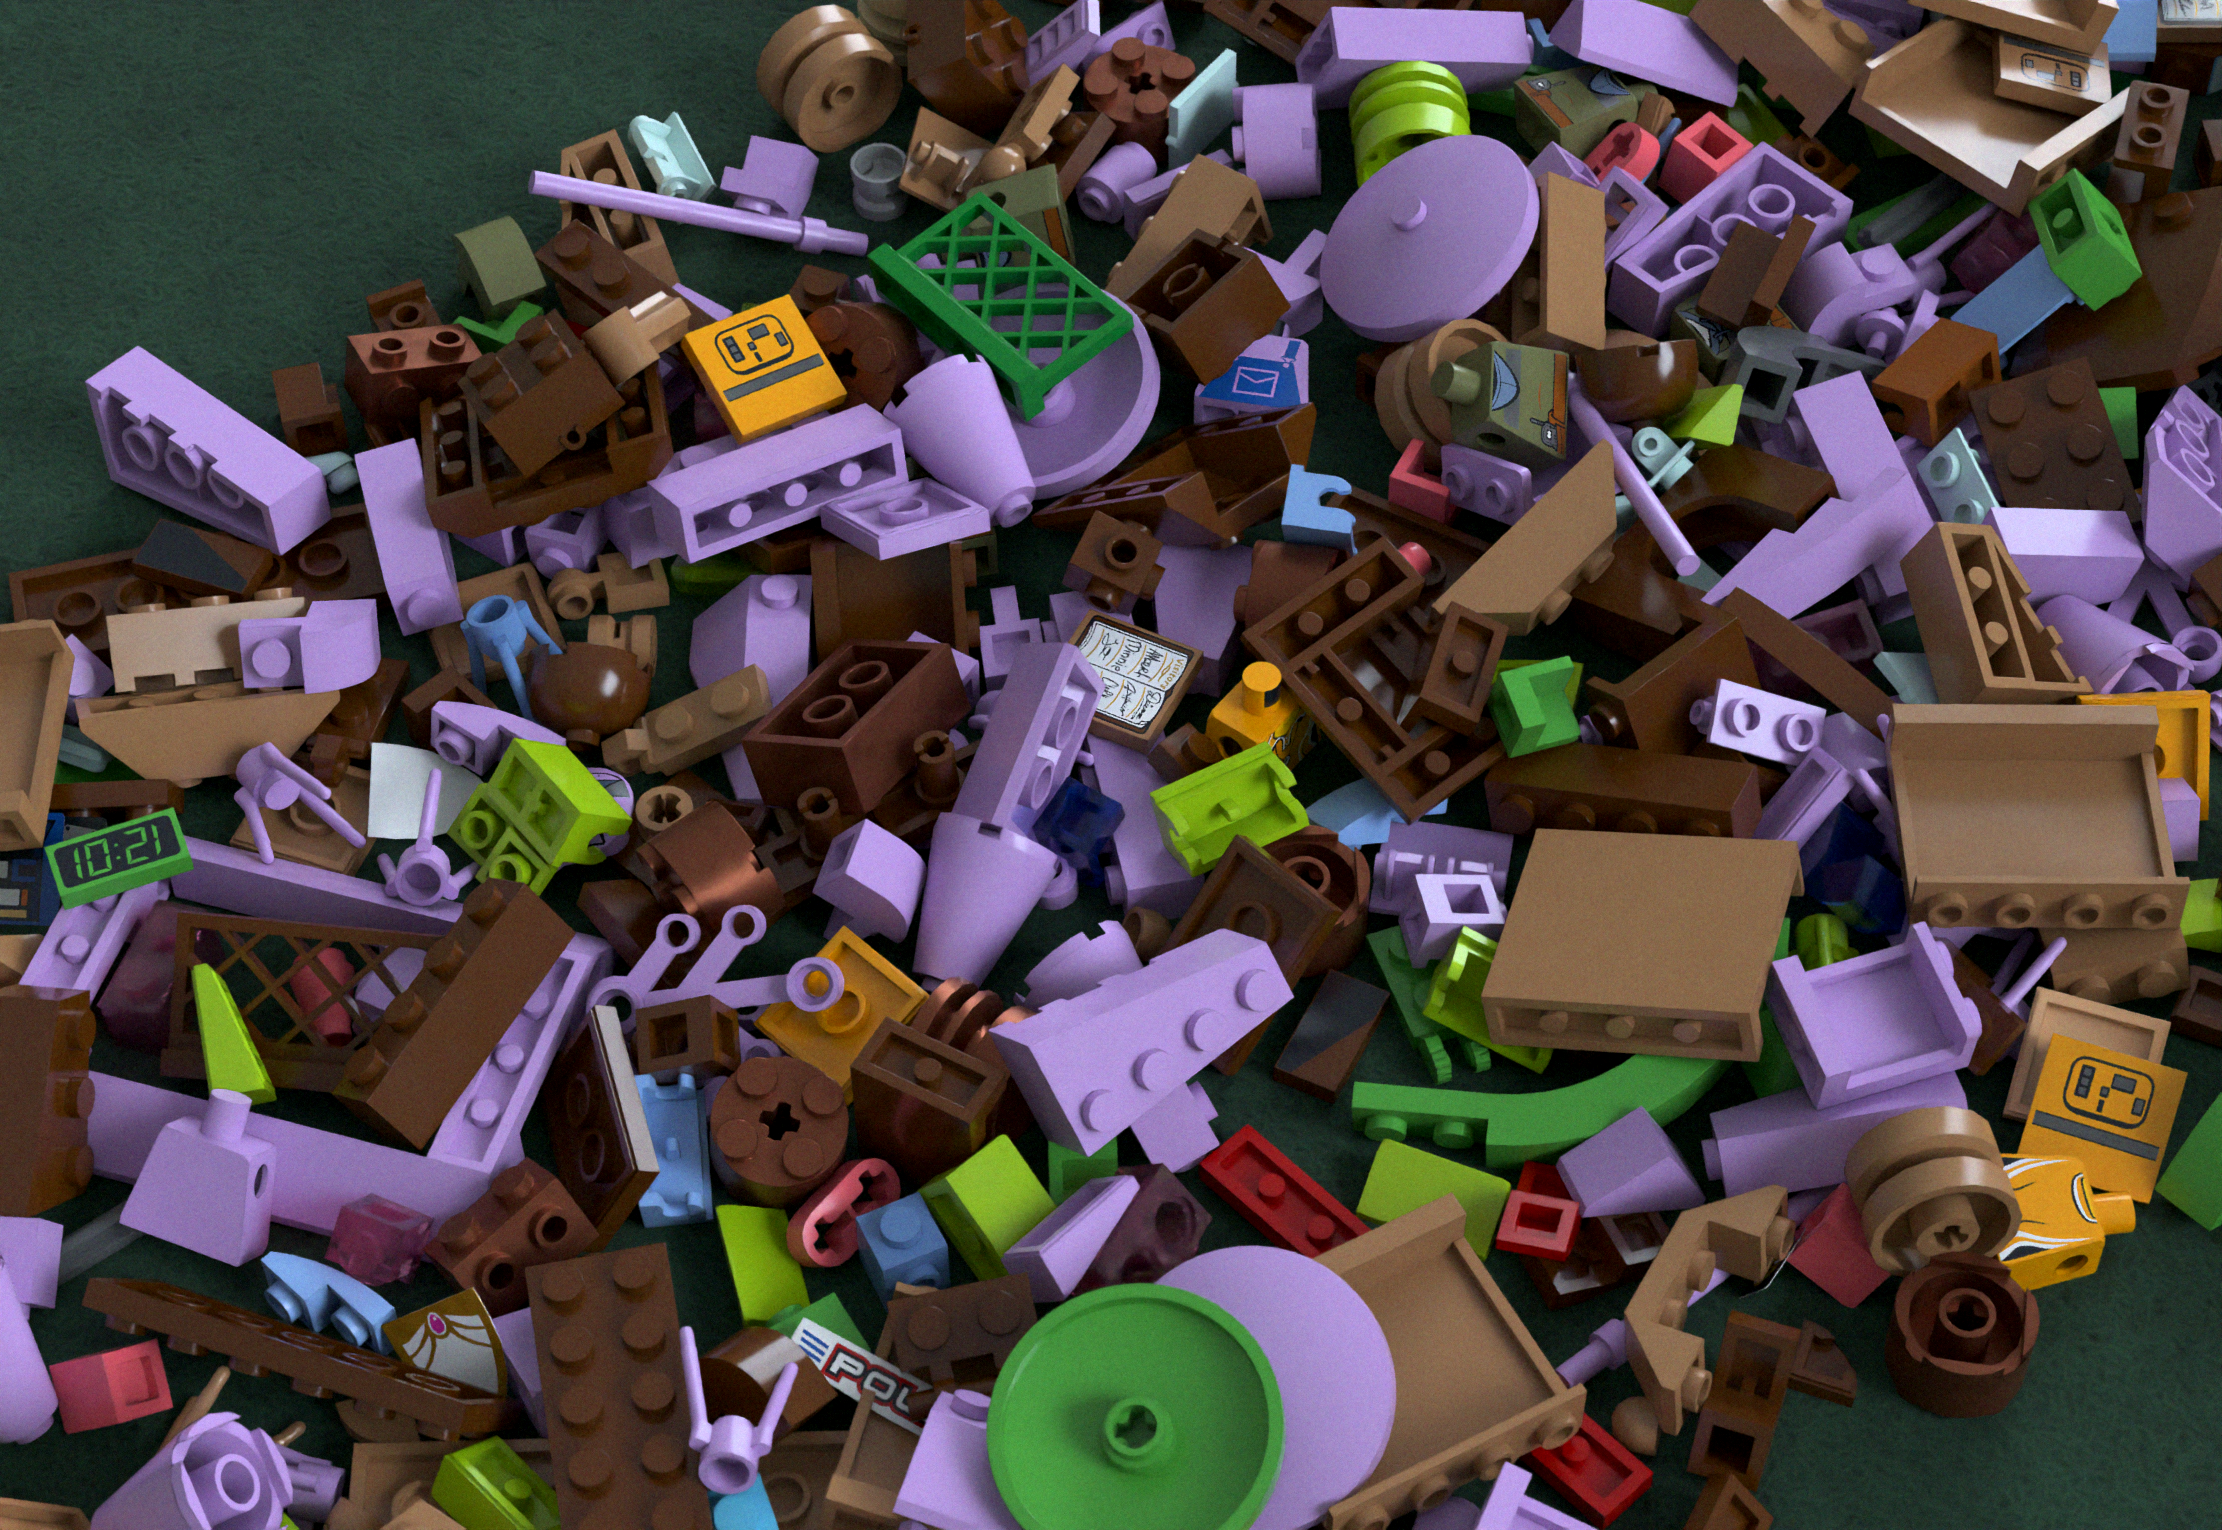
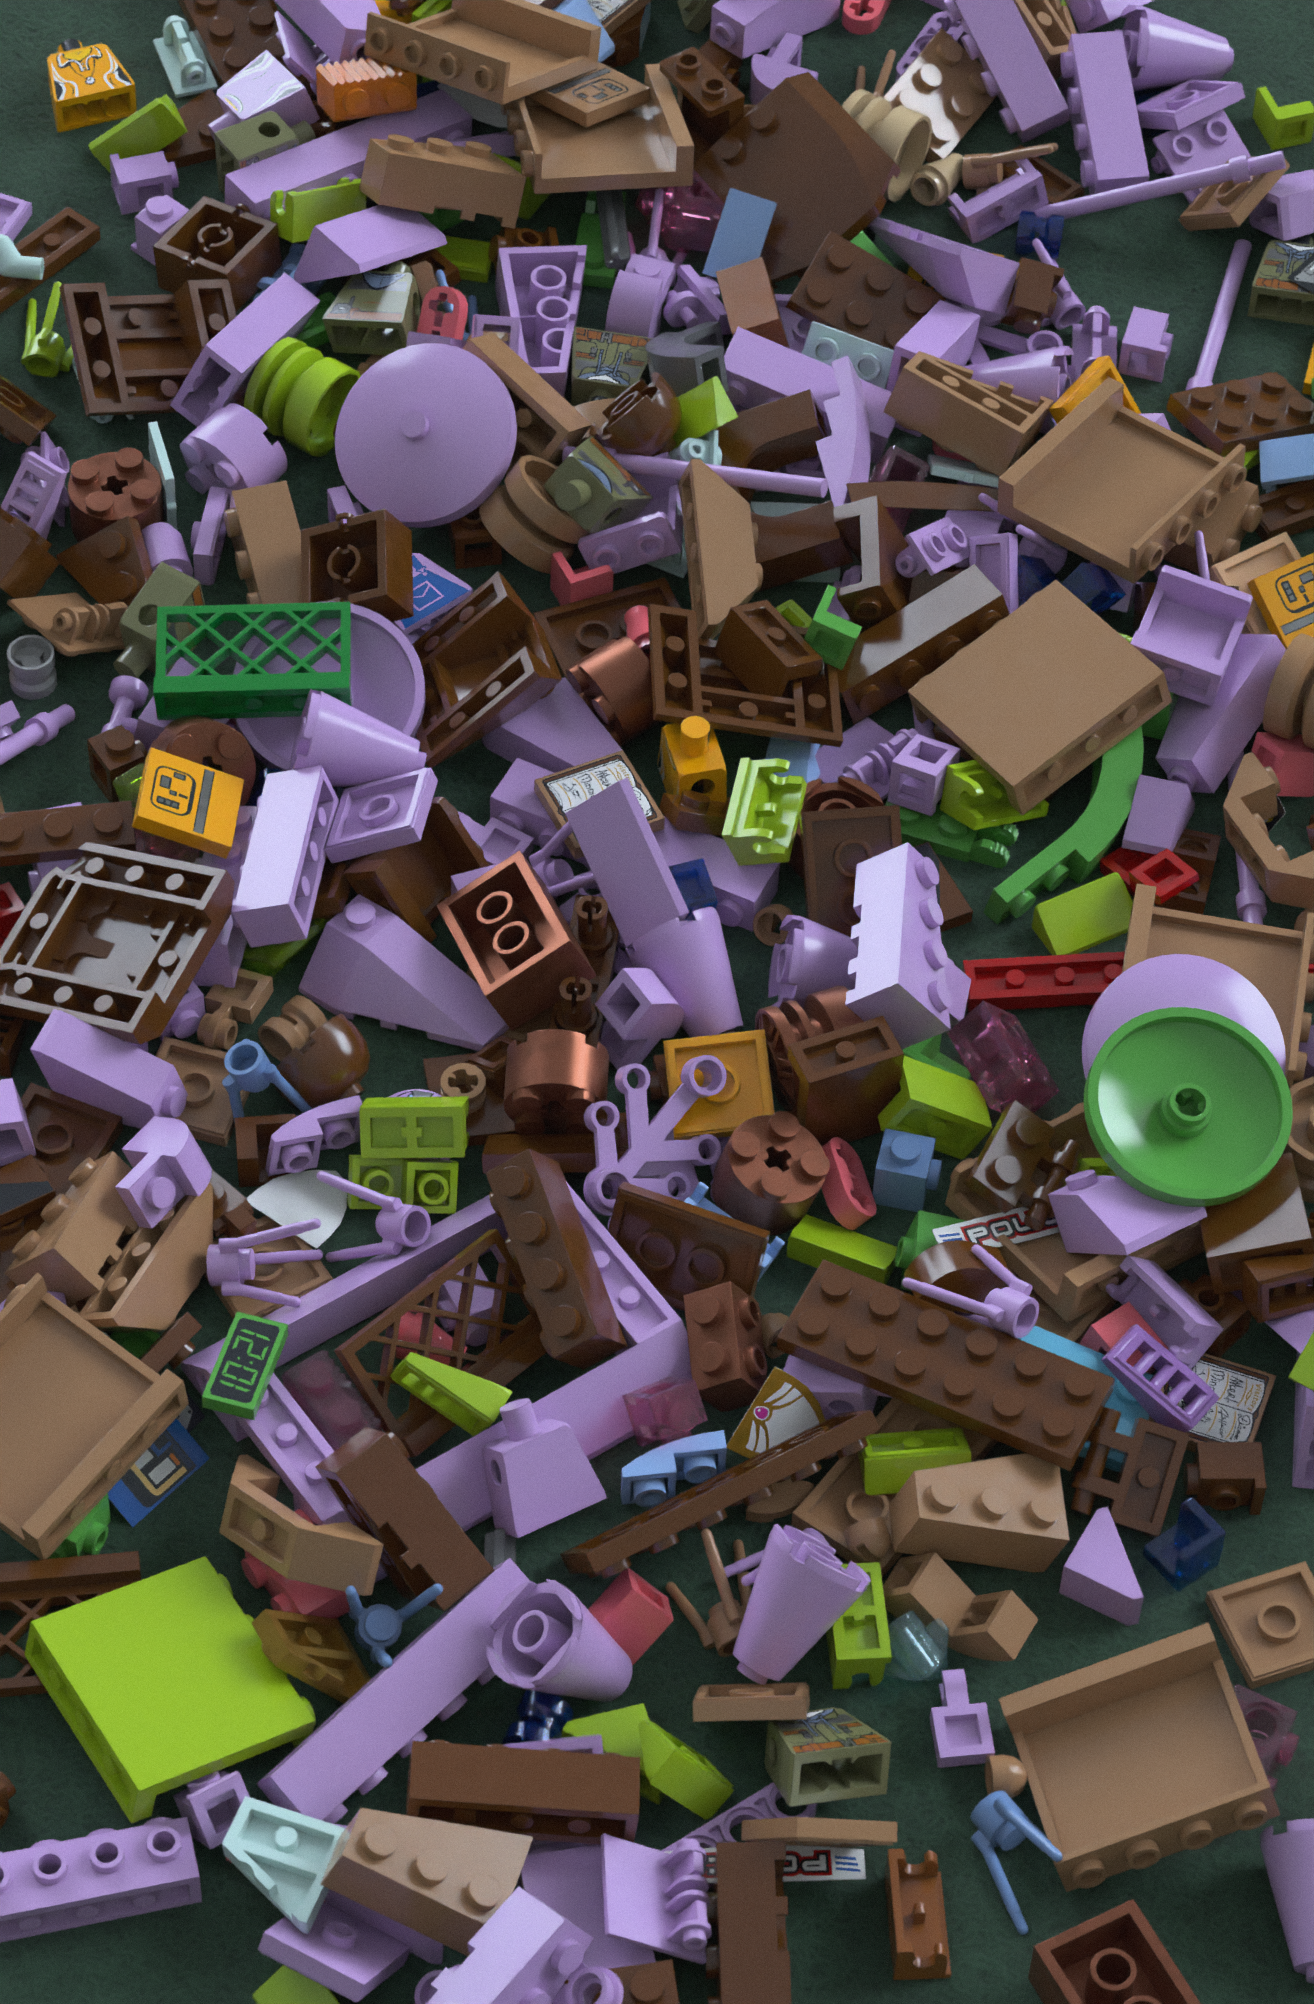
camera: 55 degrees left, 0 degrees up
reddish brown brick [457,309,626,478] -> none
medium nougat piece [580,291,691,387] -> none
medium nougat hinge [601,663,773,777] -> none
reddish brown brick [630,994,741,1086] -> none
medium nougat plate [980,63,1080,184] -> none
lavender slope [1000,1175,1140,1303] -> none
reddish brown brick [1061,510,1166,616] -> none
light blue hinge [1281,464,1358,557] -> none
coral brick [1657,111,1753,205] -> none
reddish brown panel [1695,214,1817,333] -> none
bright green brick [2027,167,2143,312] -> none

